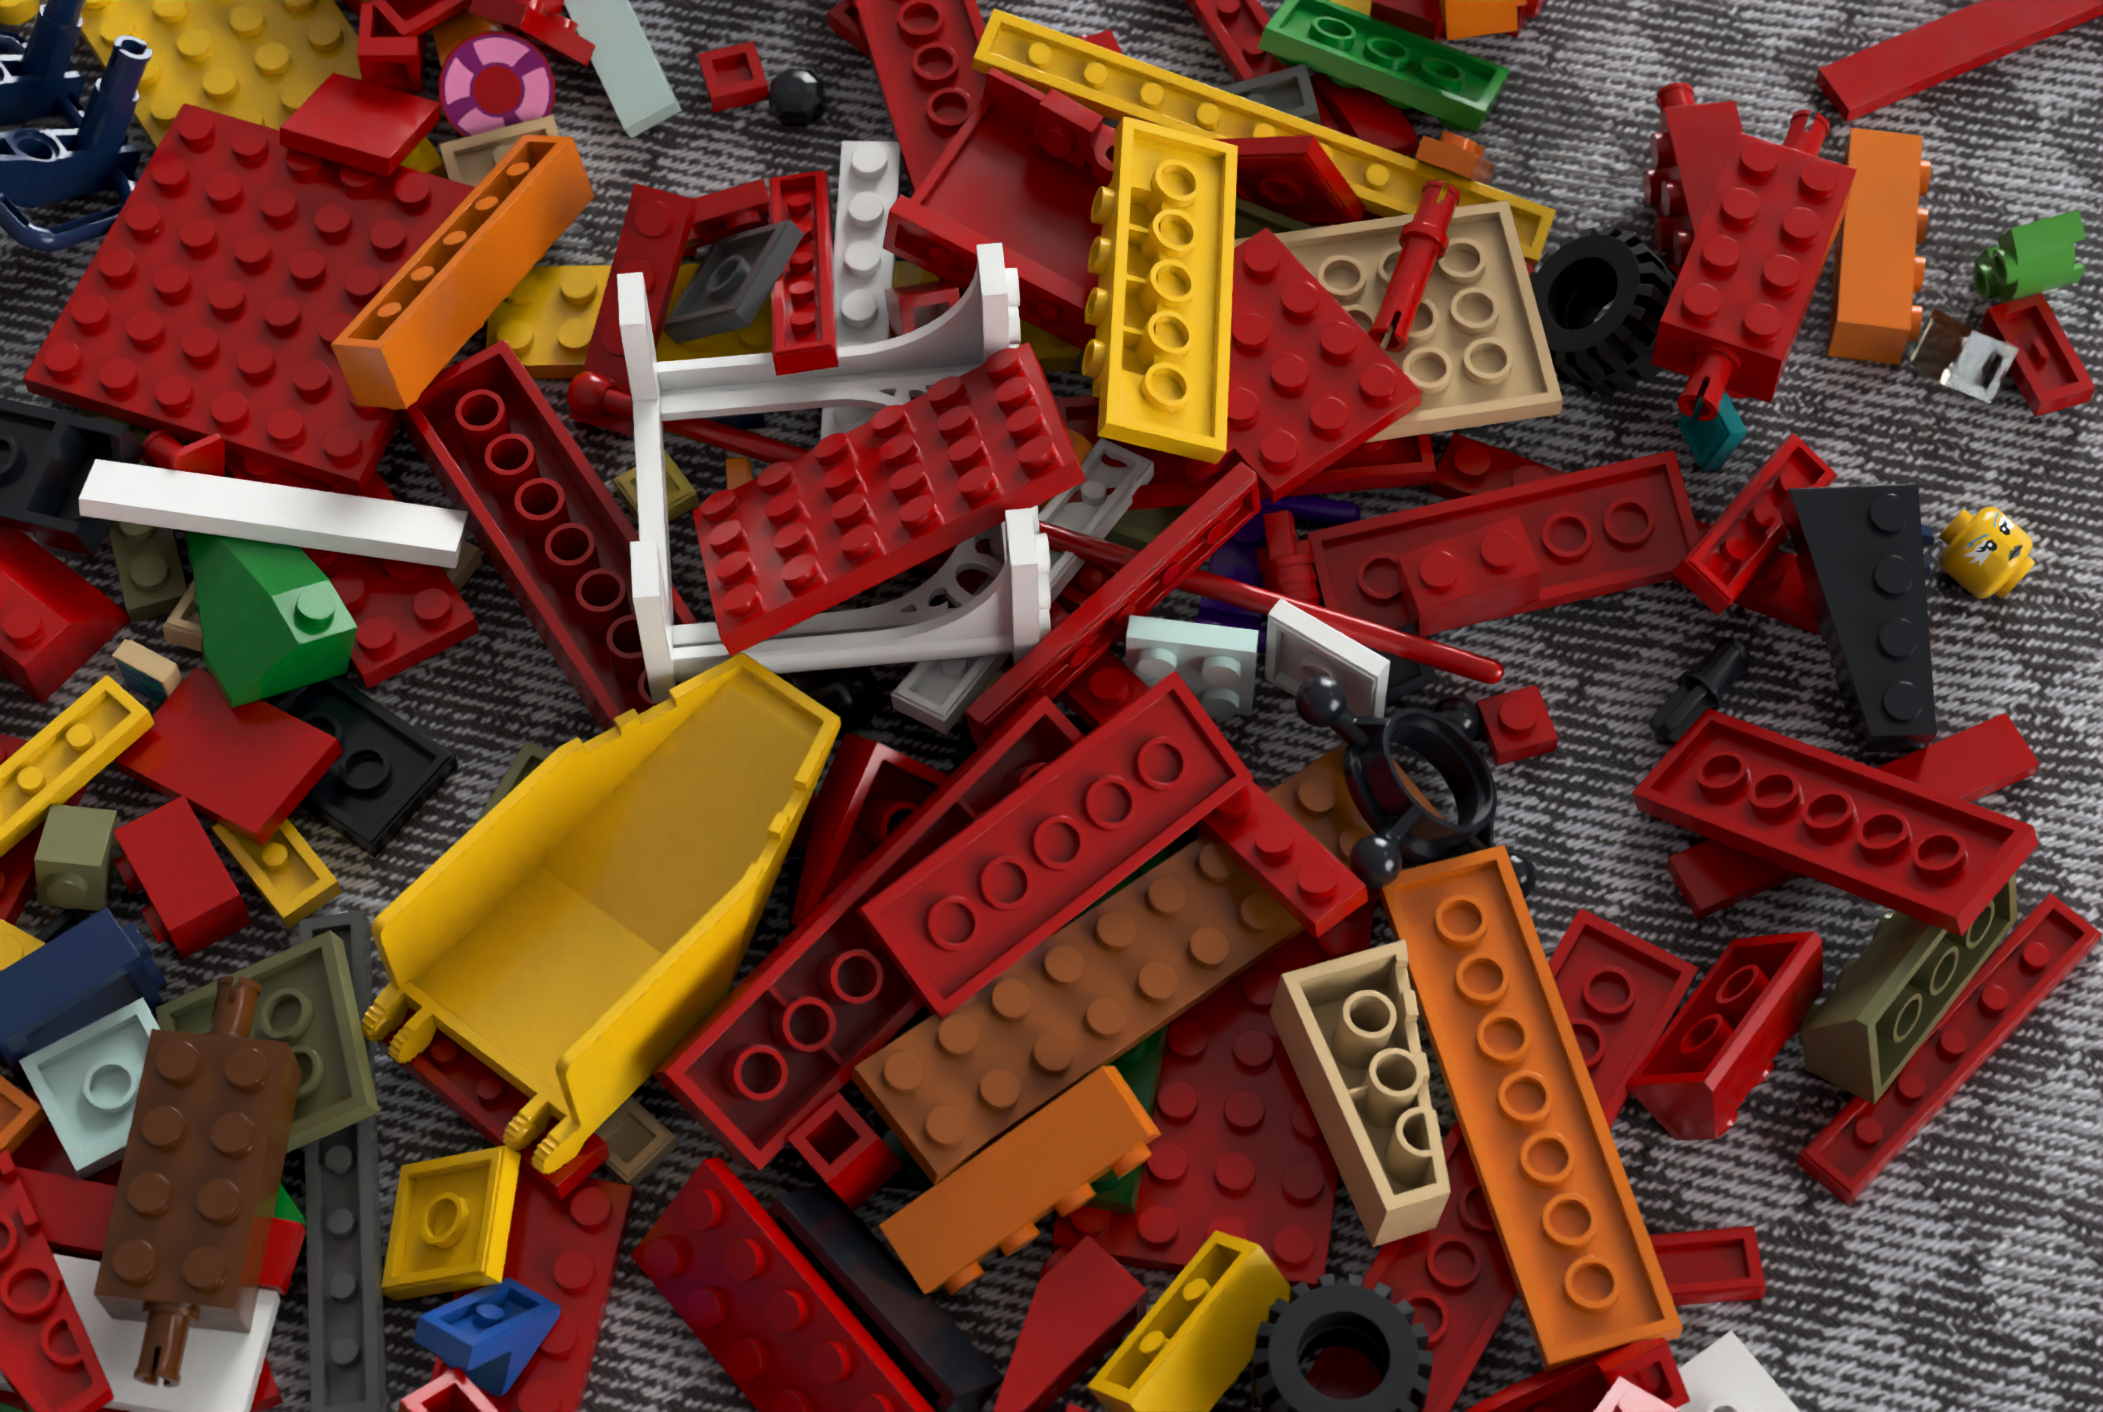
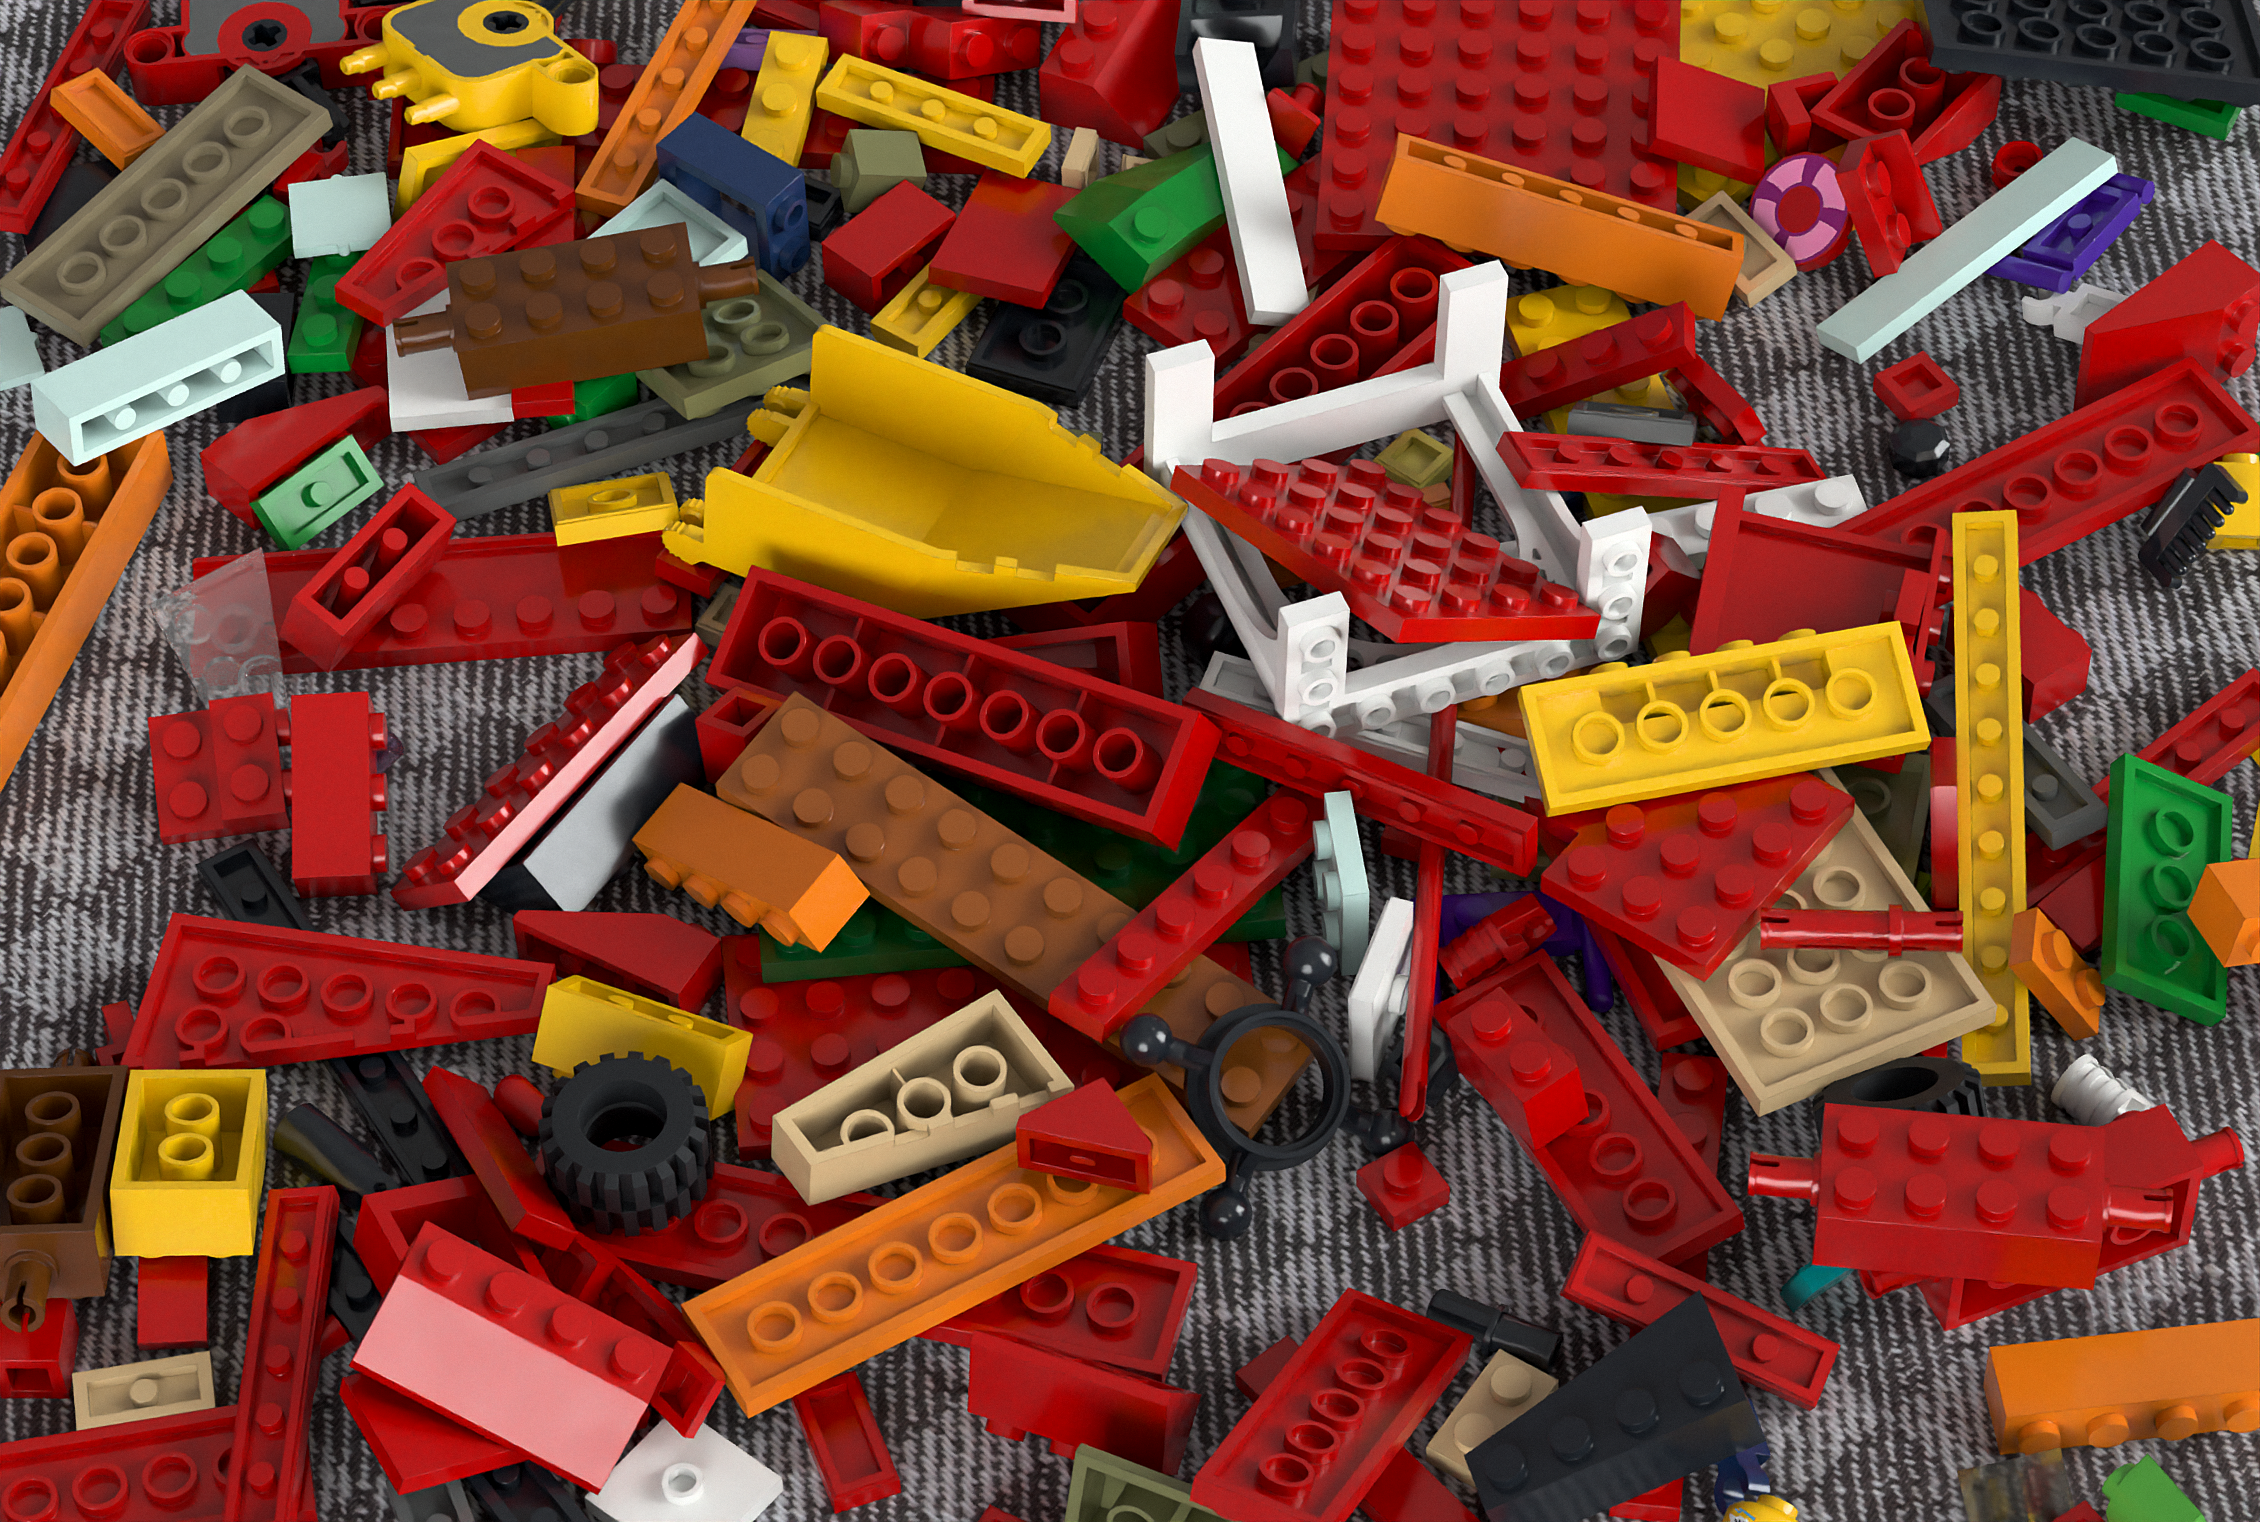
camera: 75 degrees right, 10 degrees down
blue slope [413,1277,561,1397] -> none
red plate [855,670,1254,1019] -> none
none -> red slope [1016,1077,1153,1195]
none -> tan plate [1426,1349,1558,1489]
none -> white hinge [2051,1054,2152,1127]

